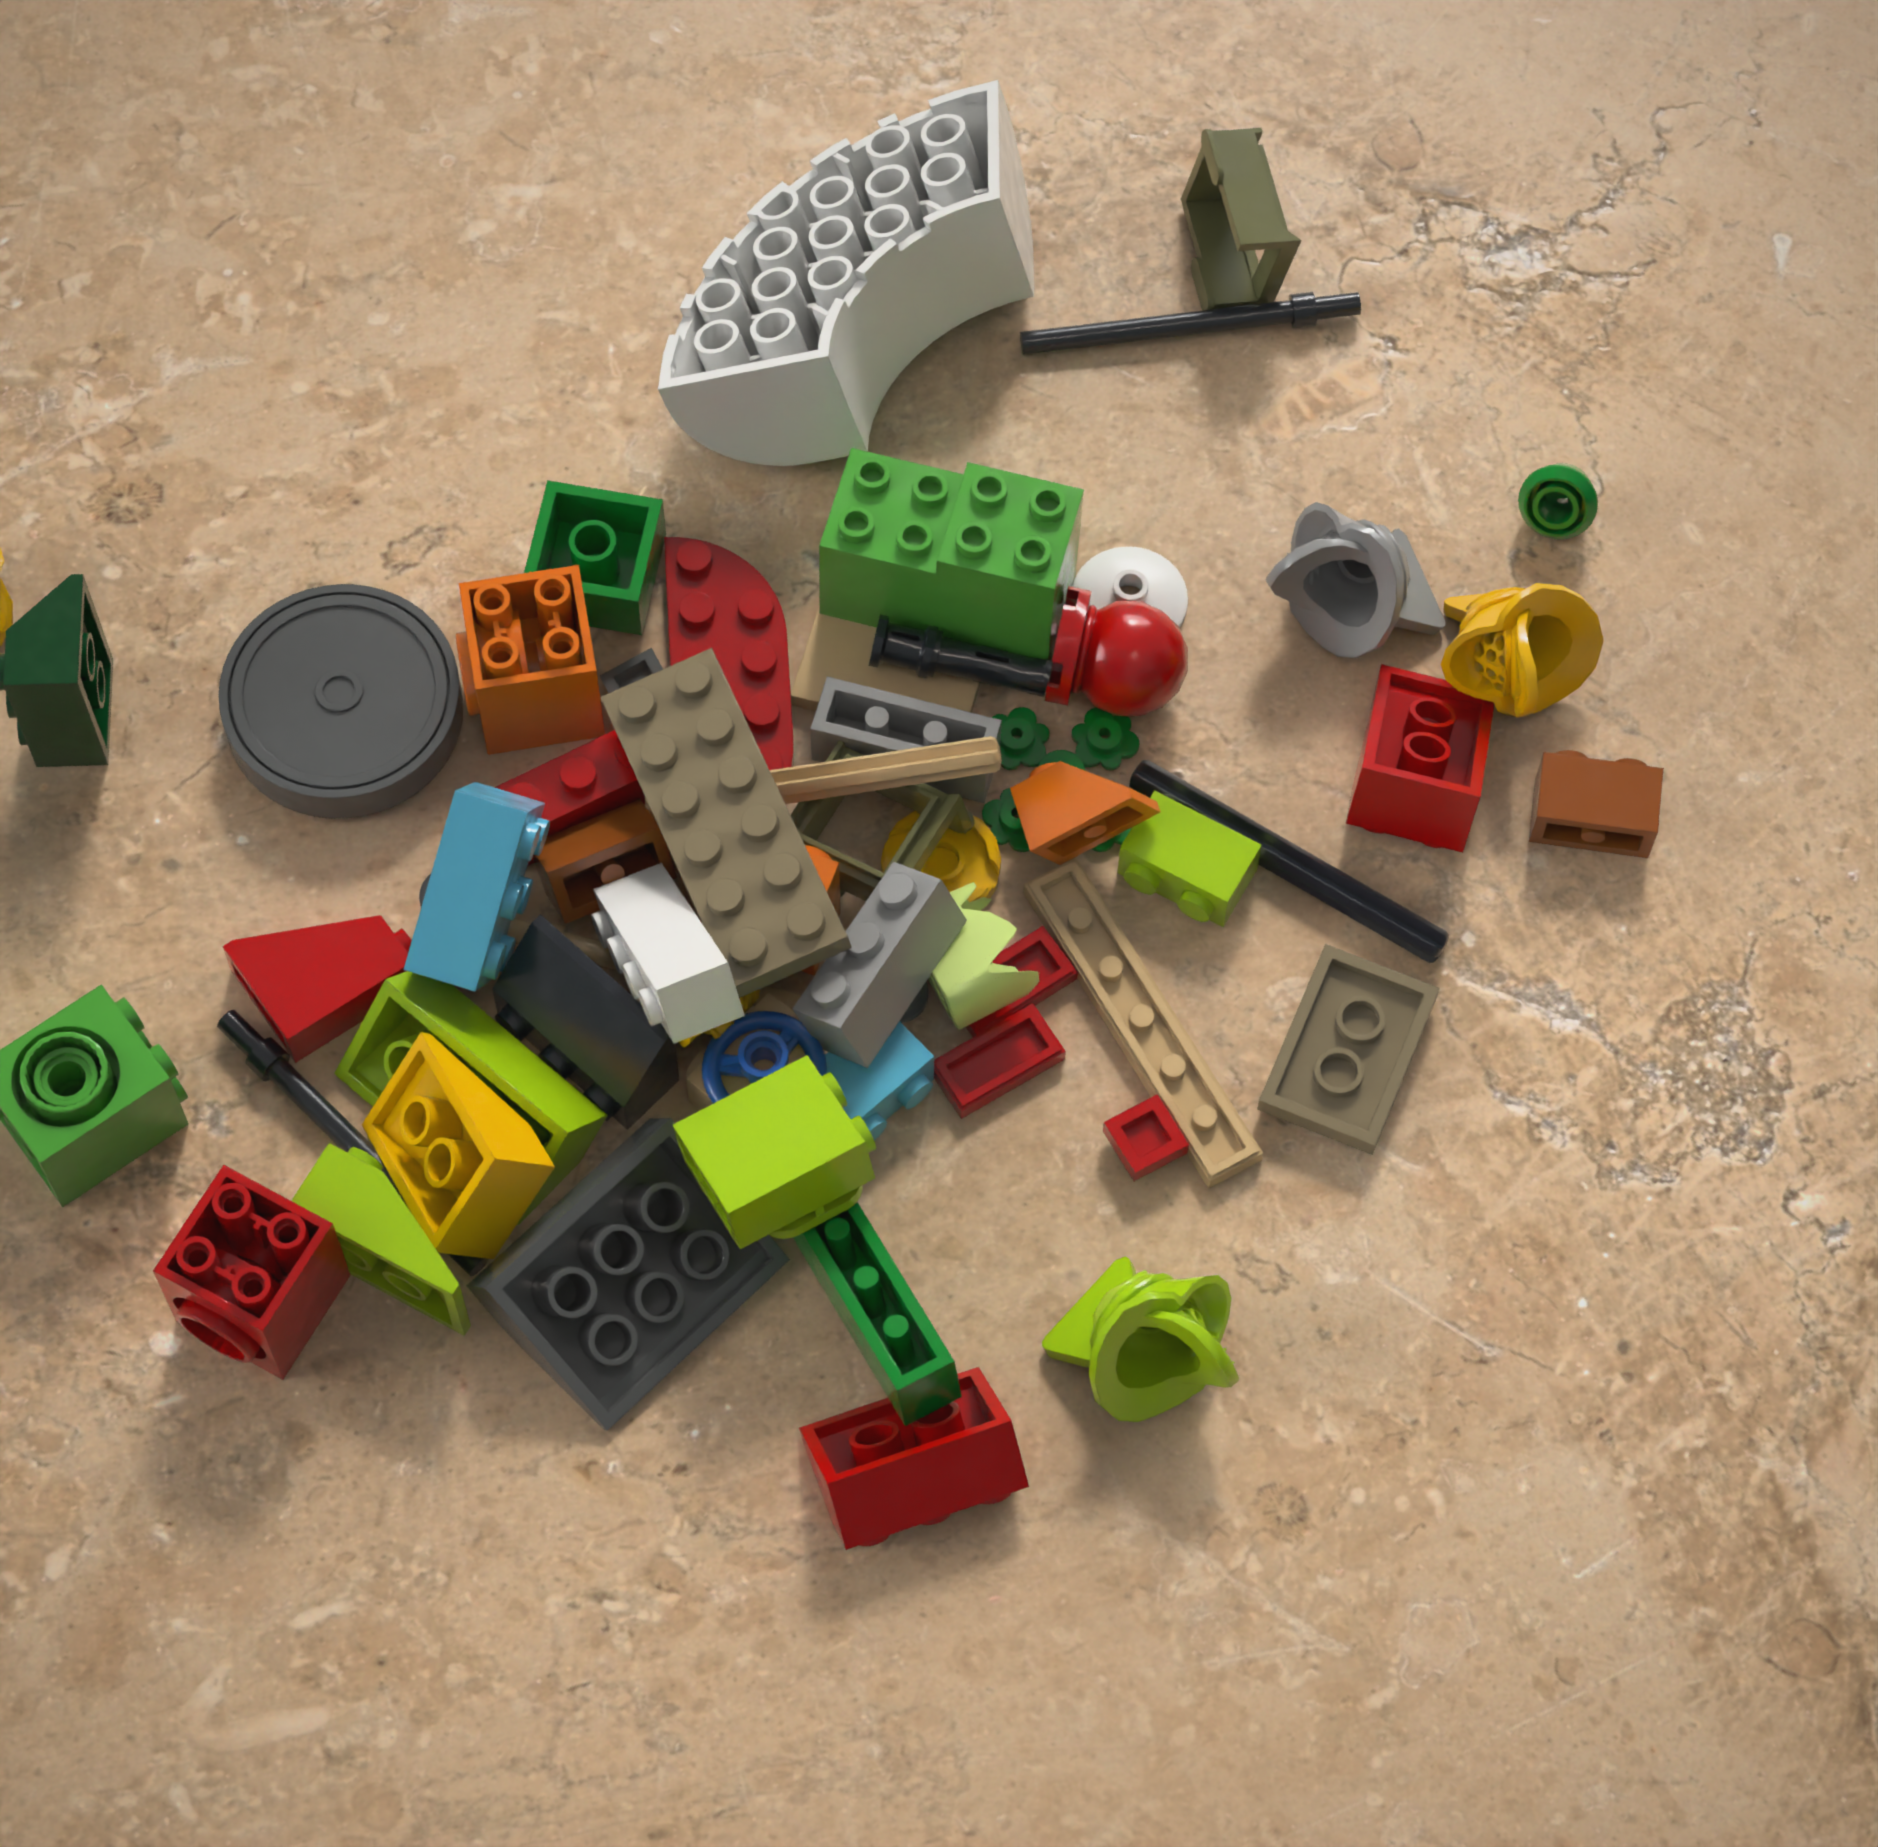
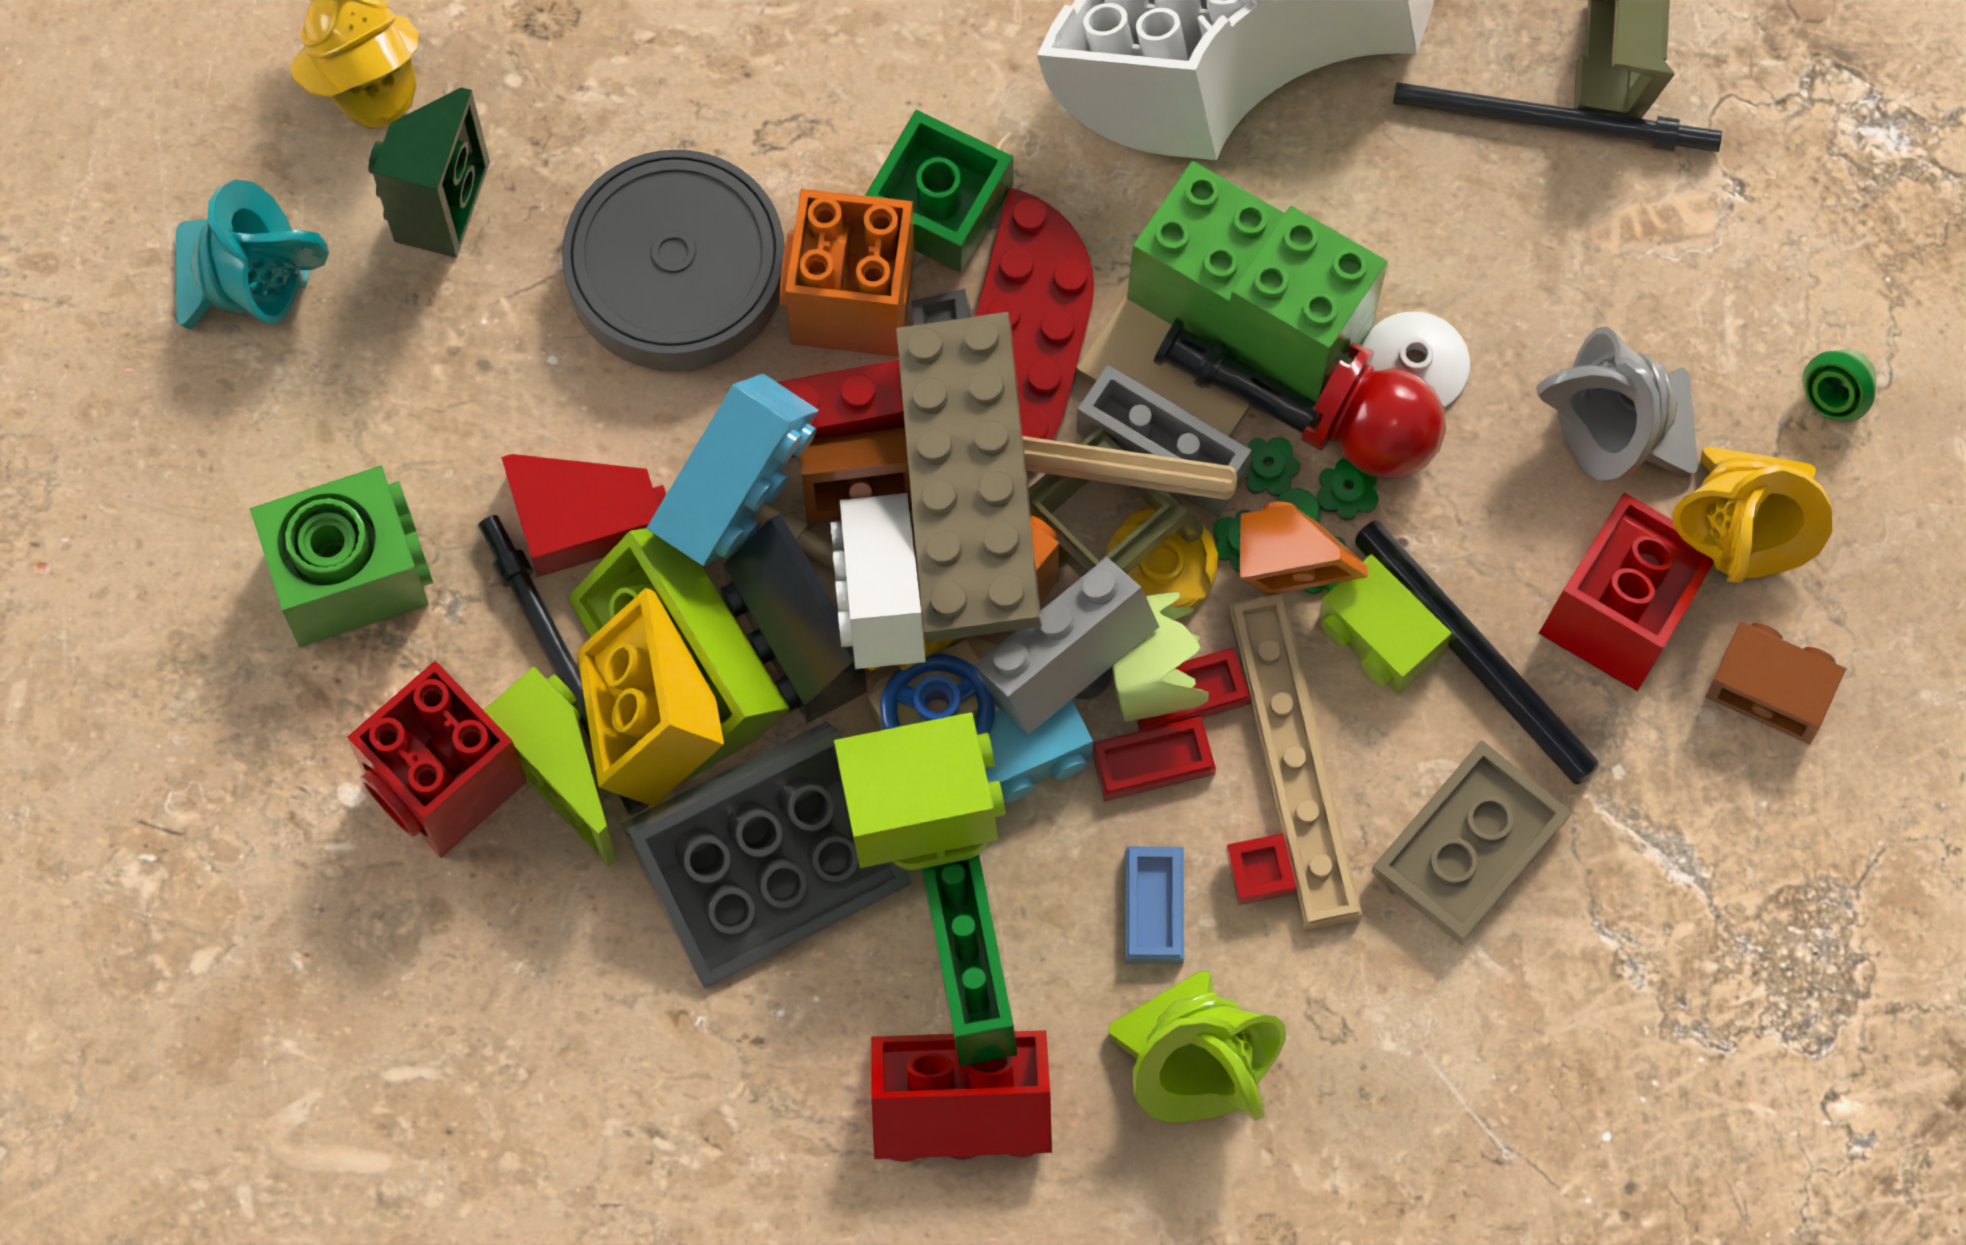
camera: 20 degrees right, 5 degrees up
none -> medium blue tile [1125,846,1184,964]

